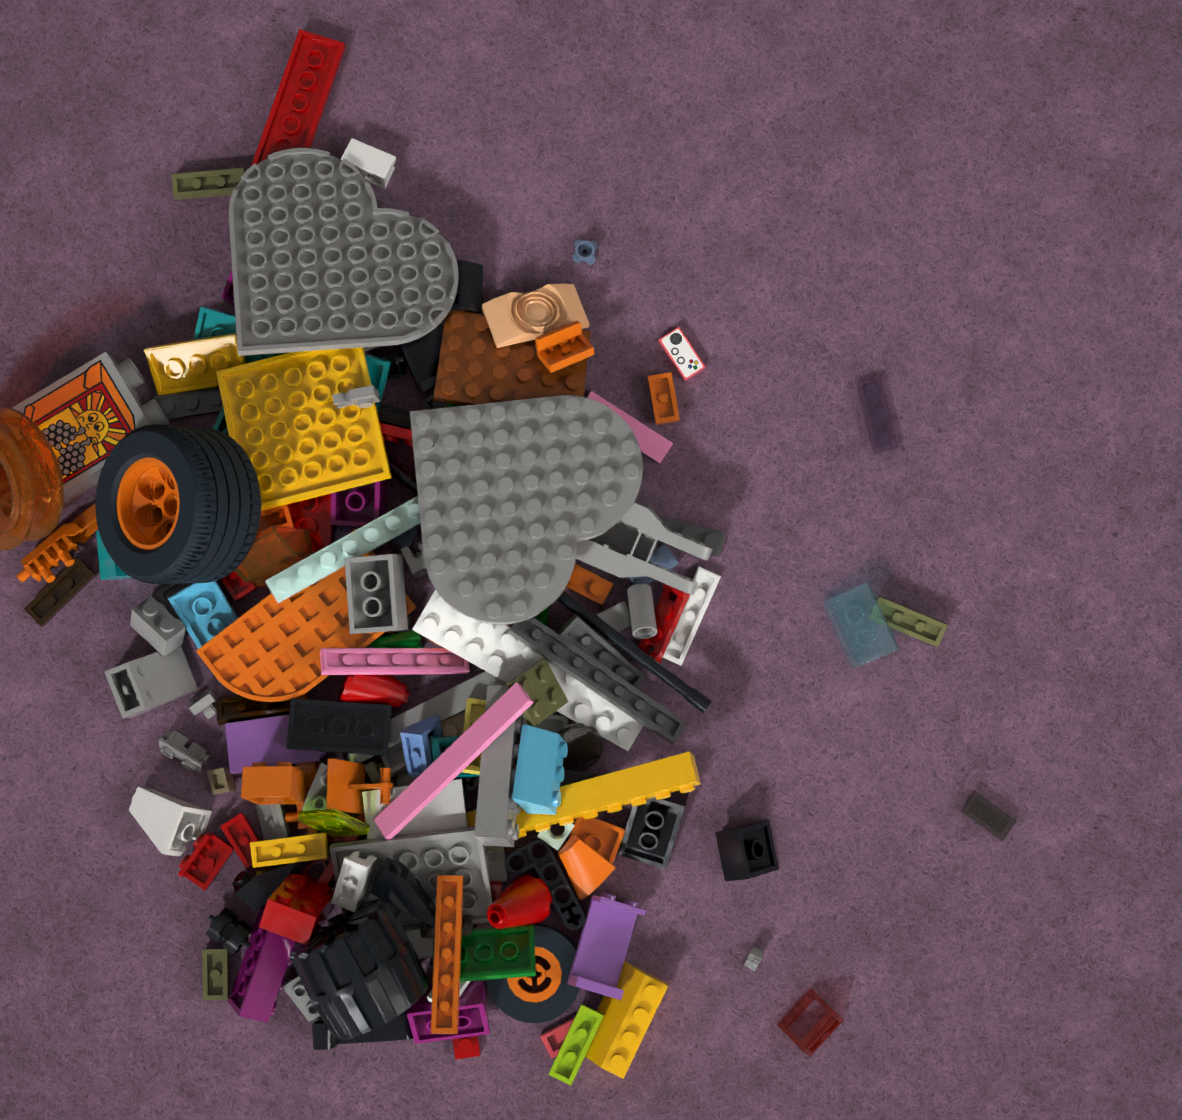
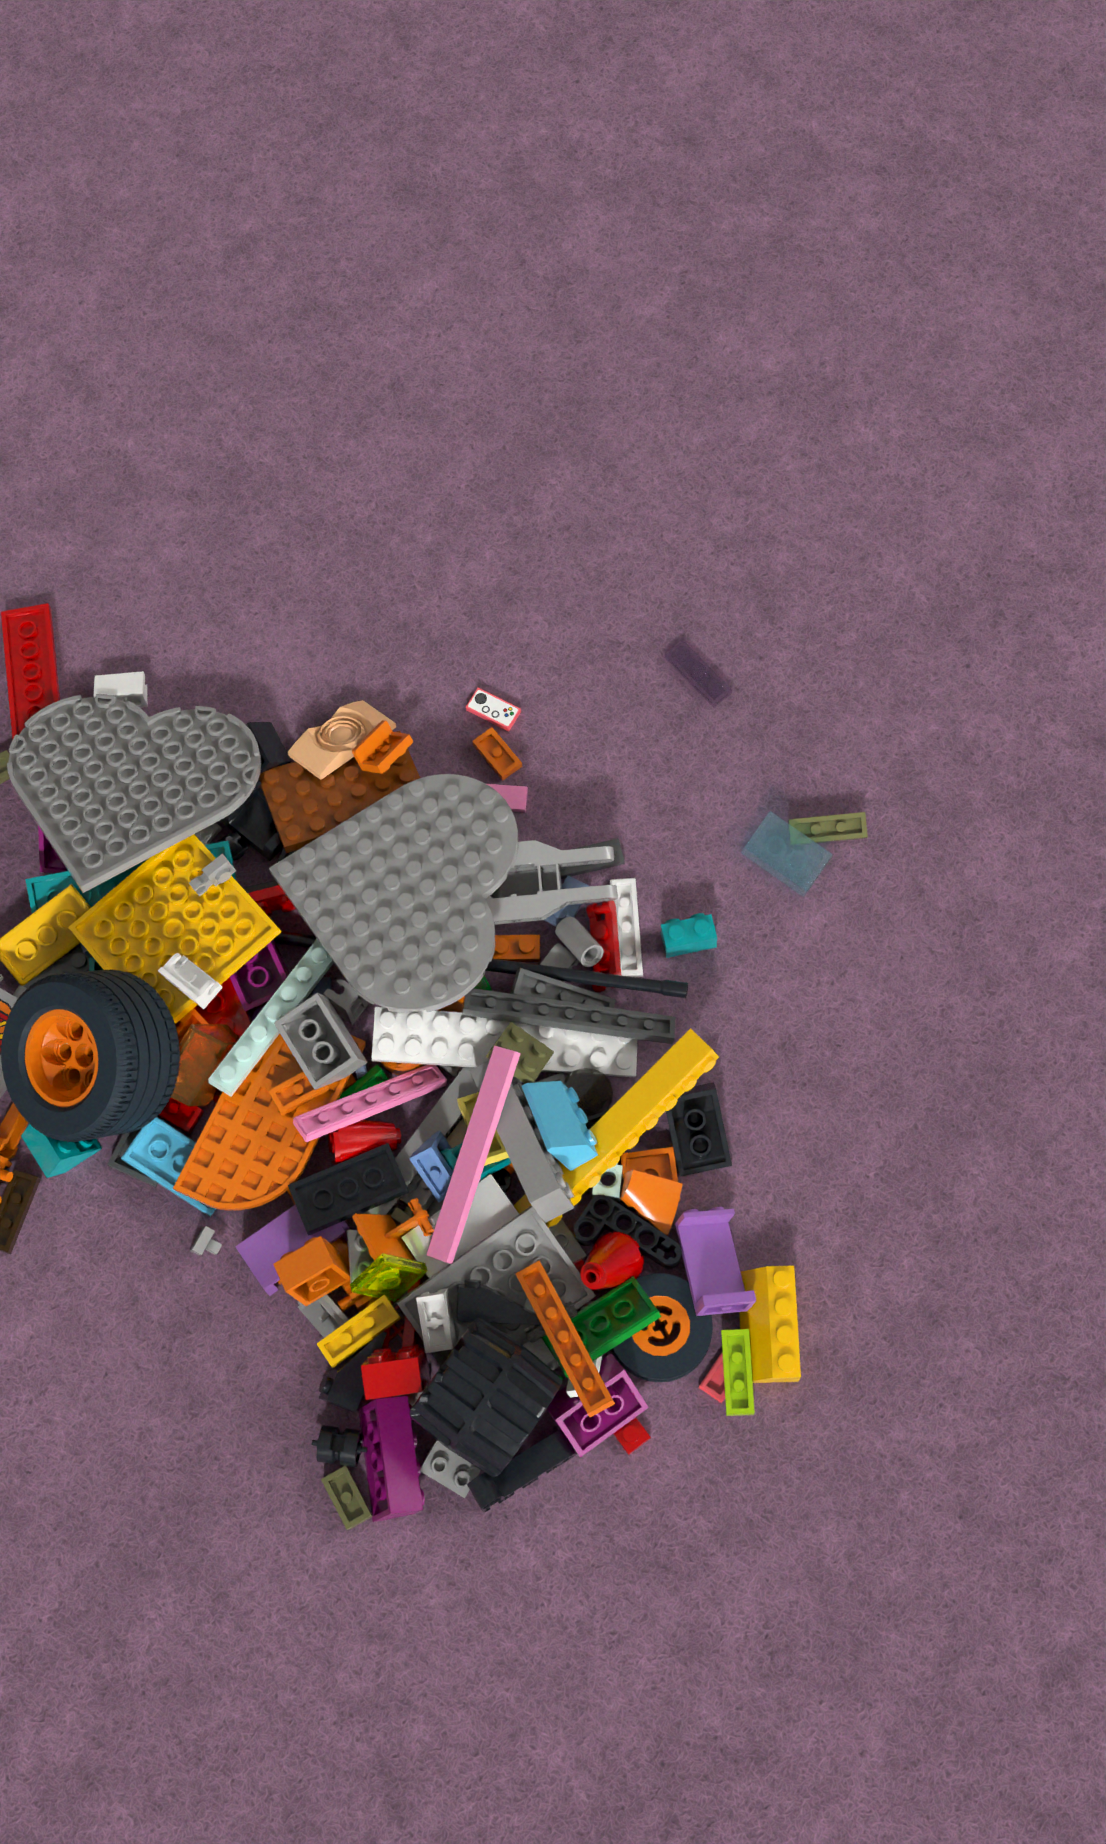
camera: 20 degrees left, 15 degrees down
light grey slope [104,645,199,718] -> none
white slope [129,787,212,856] -> none
light grey brick [130,596,185,657] -> none
light grey hinge [159,730,211,773] -> none
red bracket [178,831,234,891] -> none
dark tan plate [207,766,236,795] -> none
dark brown plate [216,695,291,725] -> none
red plate [220,812,261,869] -> none
sand blue plate [572,239,598,265] -> none
black slope [715,820,779,881] -> none
light grey axle [744,946,765,972] -> none
clear red tile [777,988,844,1057] -> none
clear smoke tile [961,791,1016,841] -> none
none -> white hinge [158,953,223,1009]
none -> orange plate [268,1072,329,1116]
none -> teal brick [661,913,717,958]

